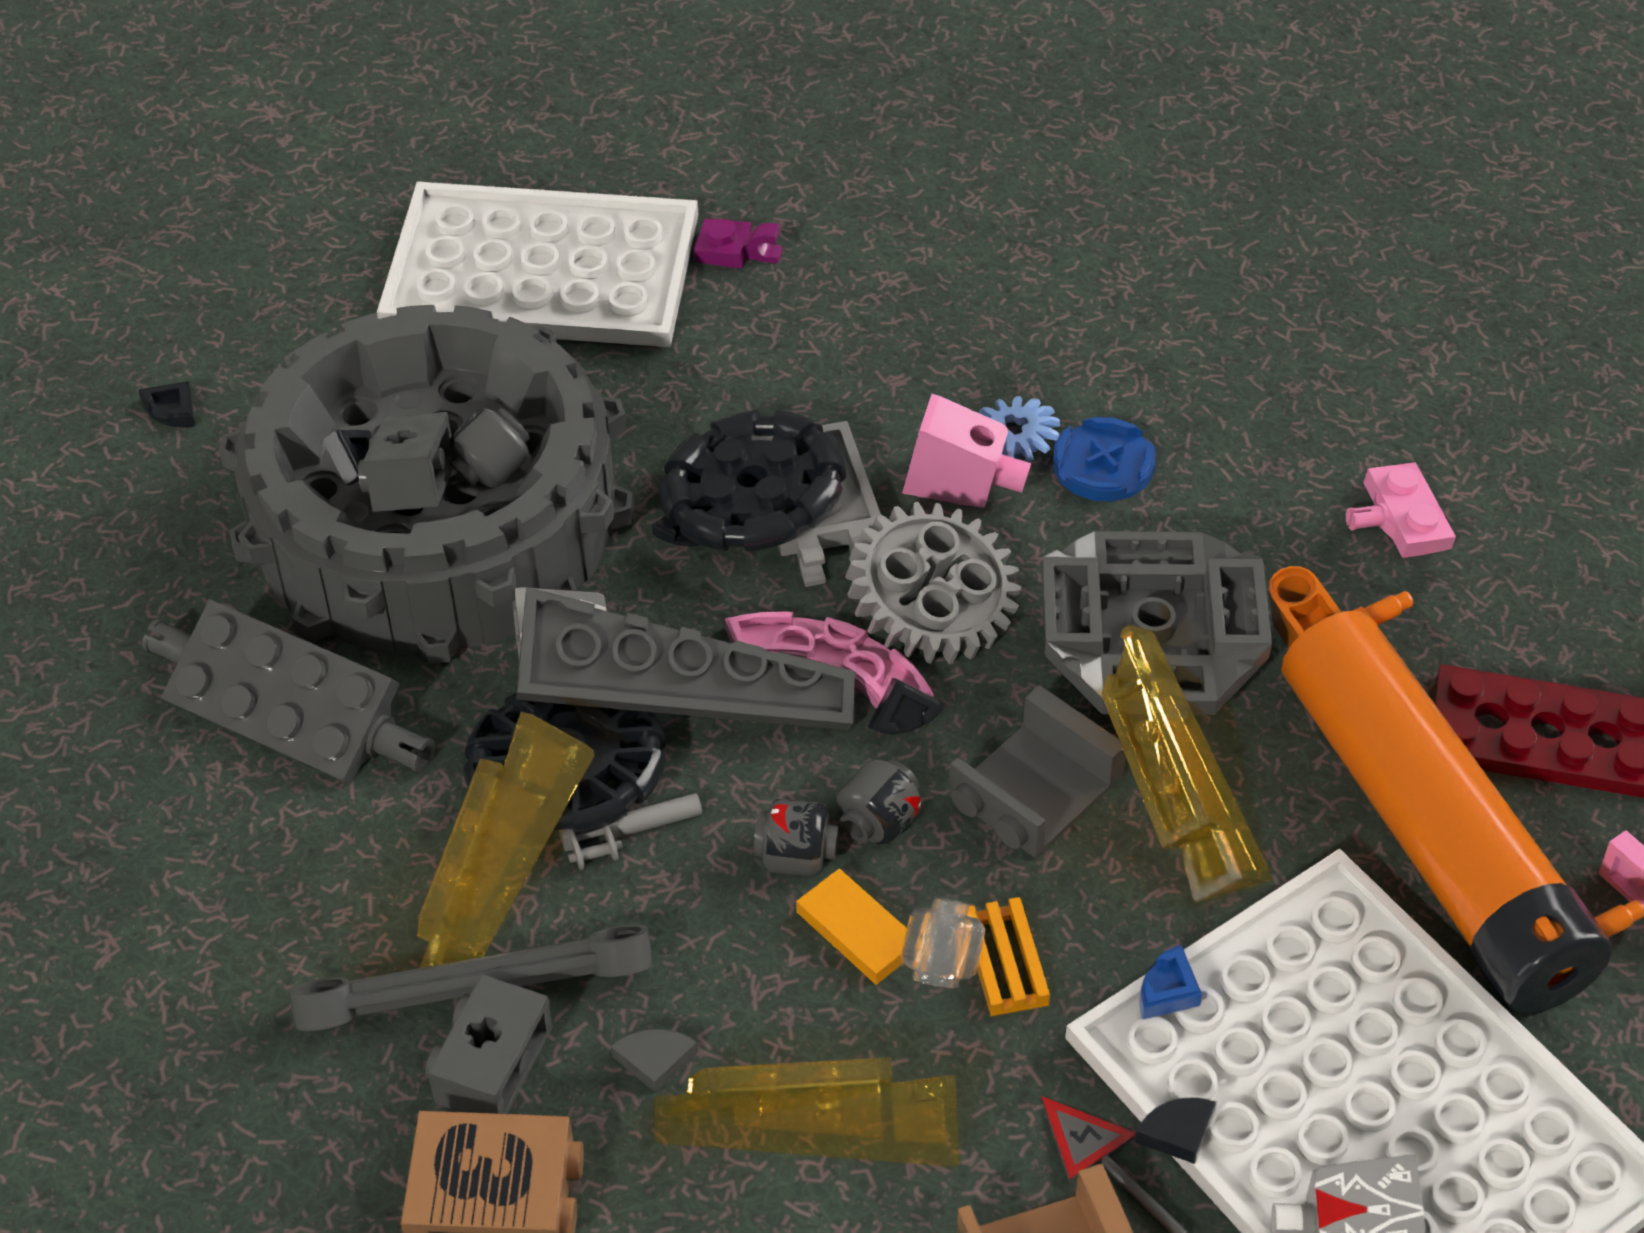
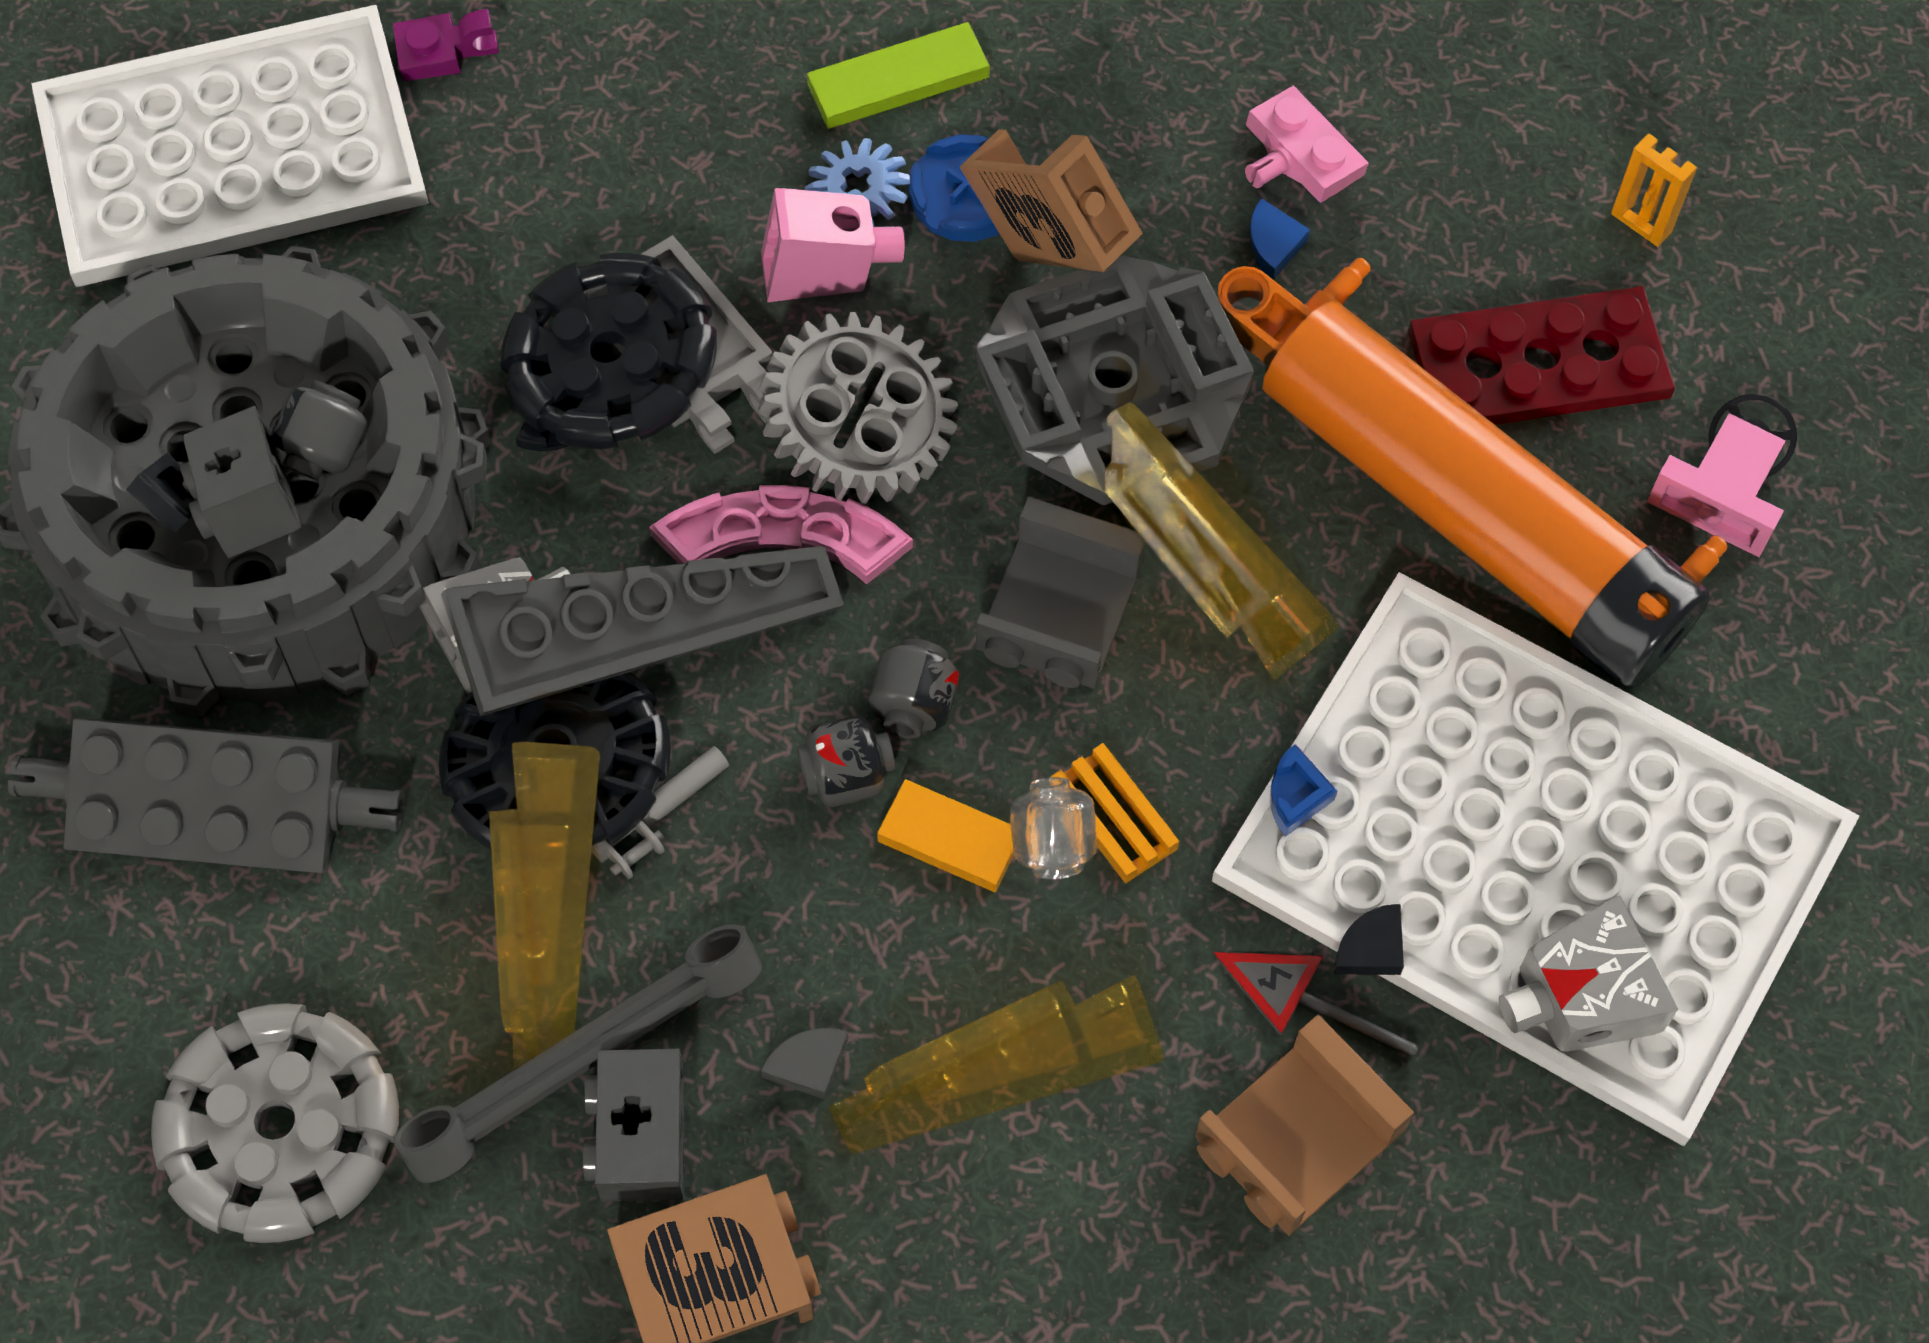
camera: 25 degrees left, 15 degrees up
black tile [868,677,945,735] -> none
none -> light grey plate [151,1003,399,1243]
none -> lime tile [807,22,990,129]
none -> medium nougat panel [960,129,1143,272]
none -> blue tile [1250,199,1310,280]

